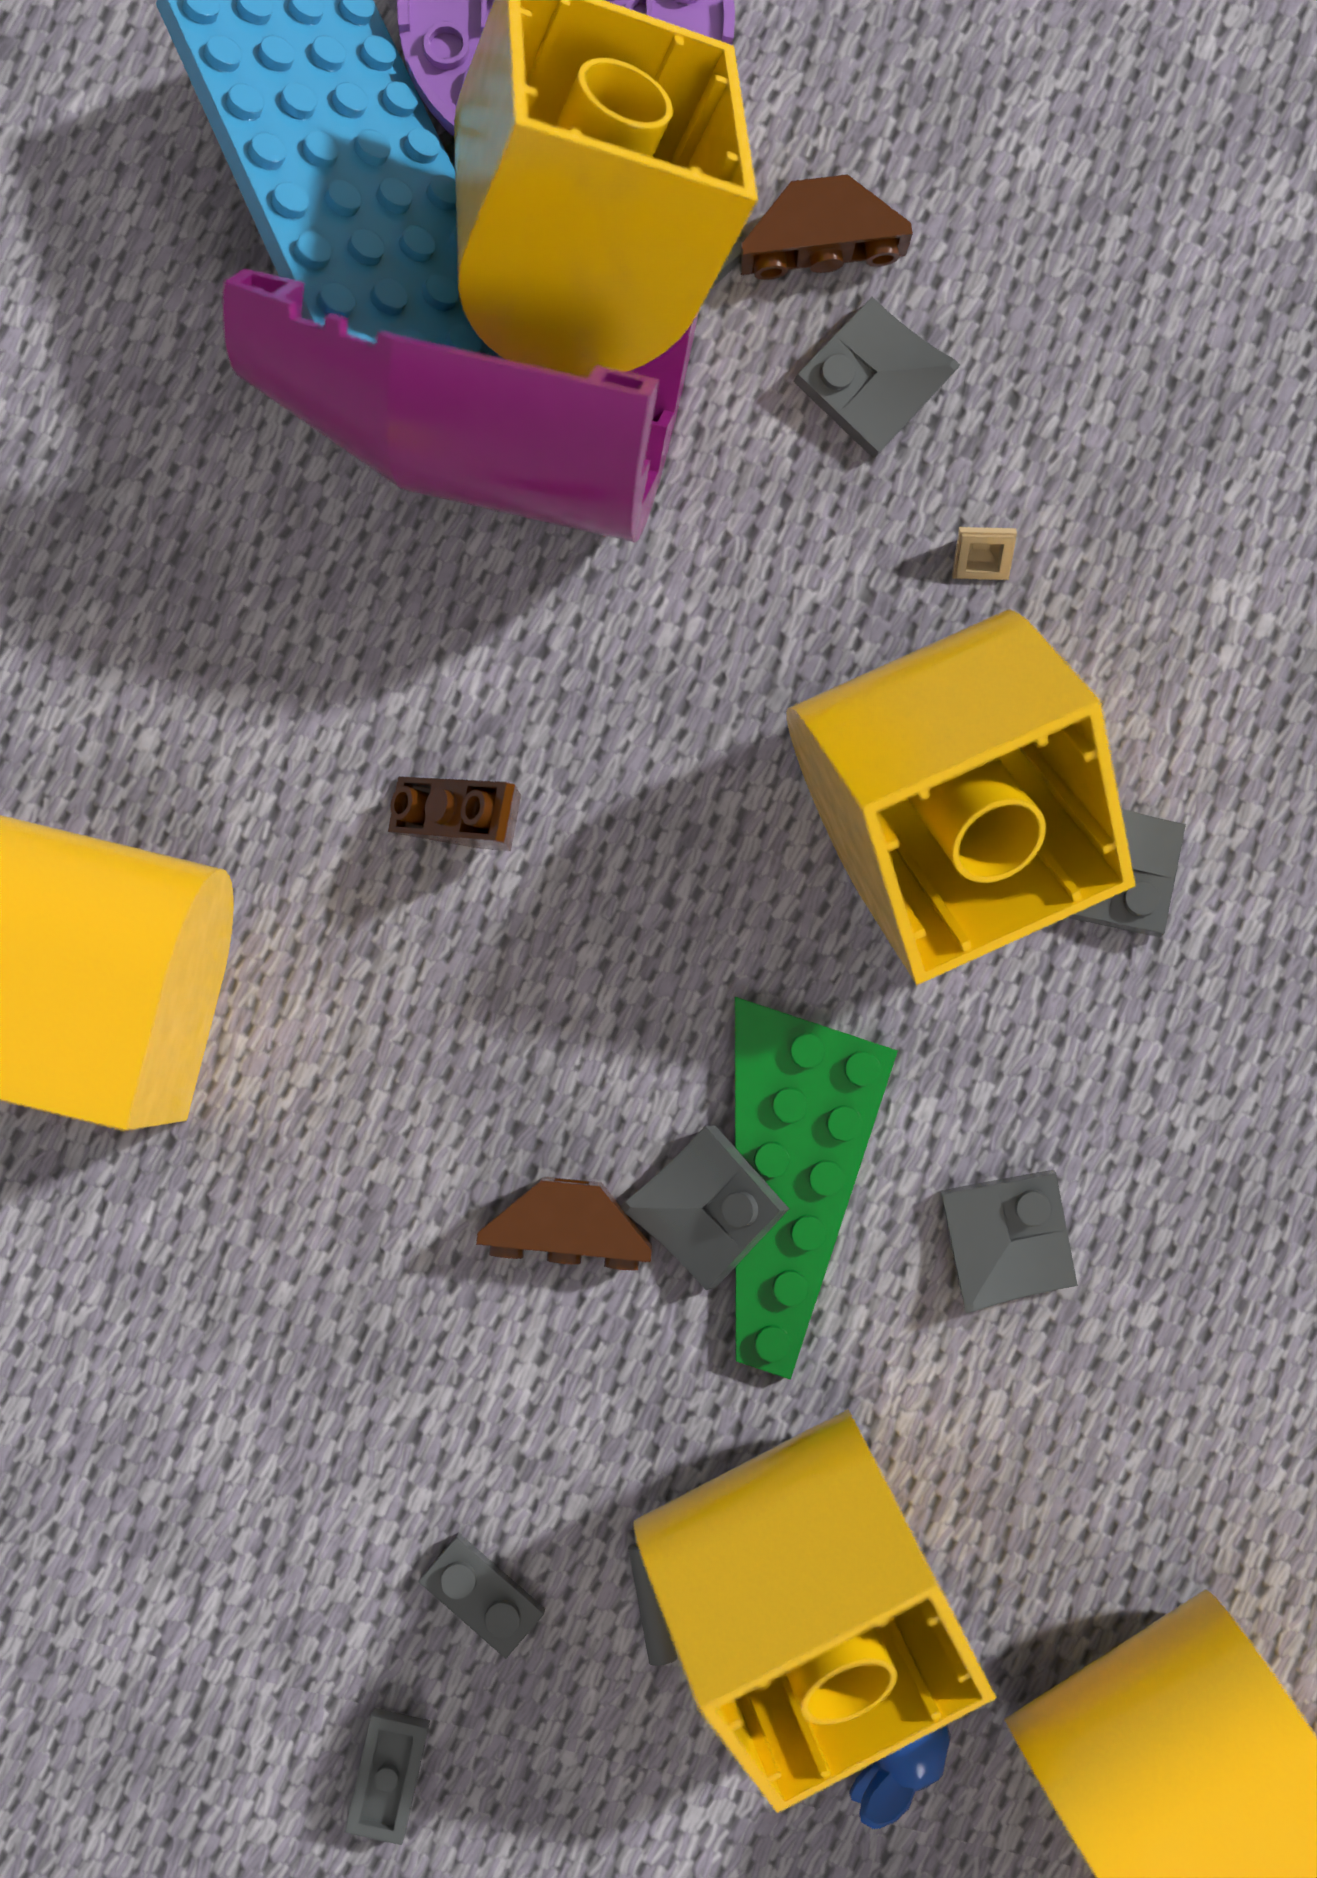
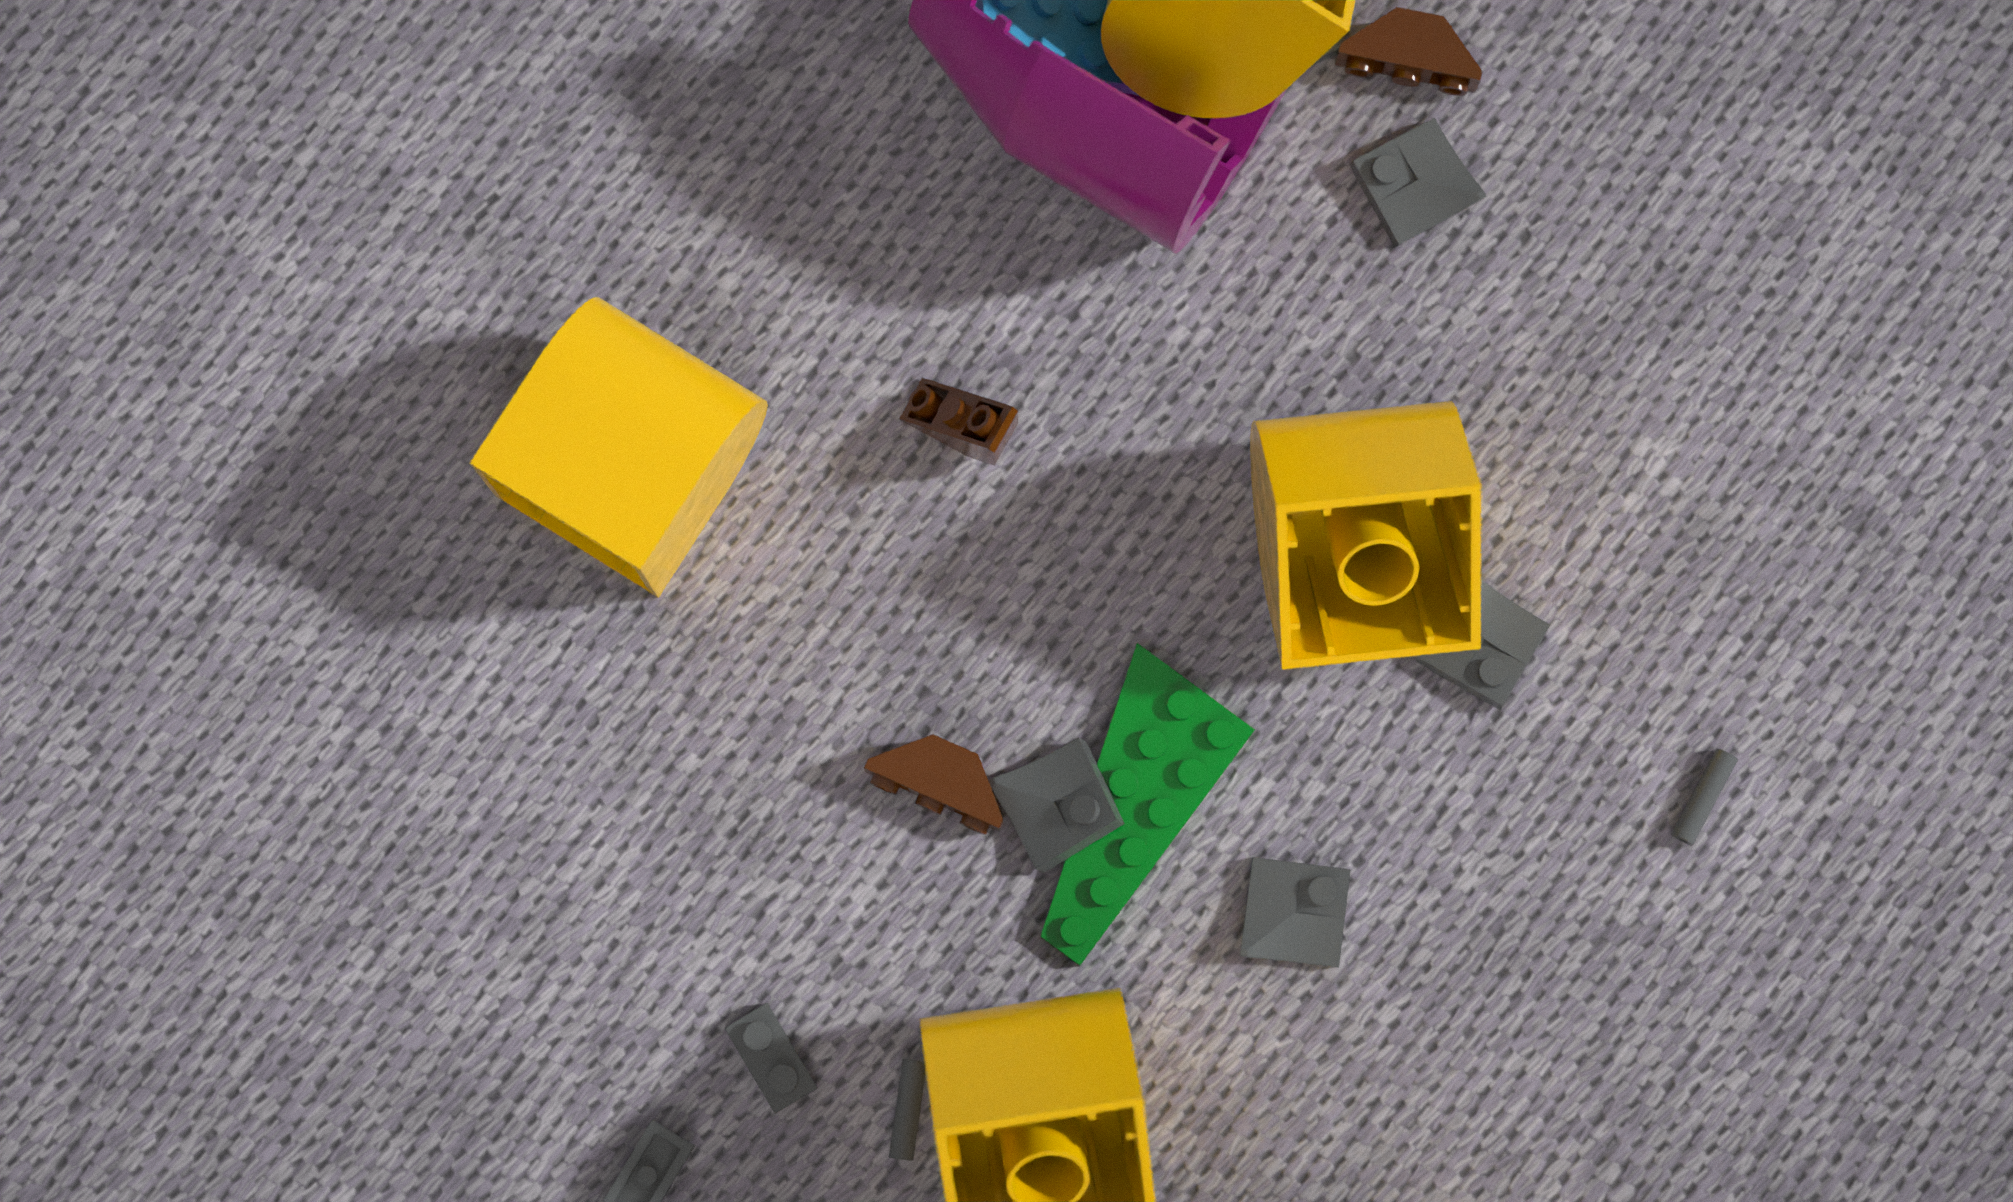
camera: 15 degrees right, 5 degrees down
tan slope [952,527,1017,580] -> none

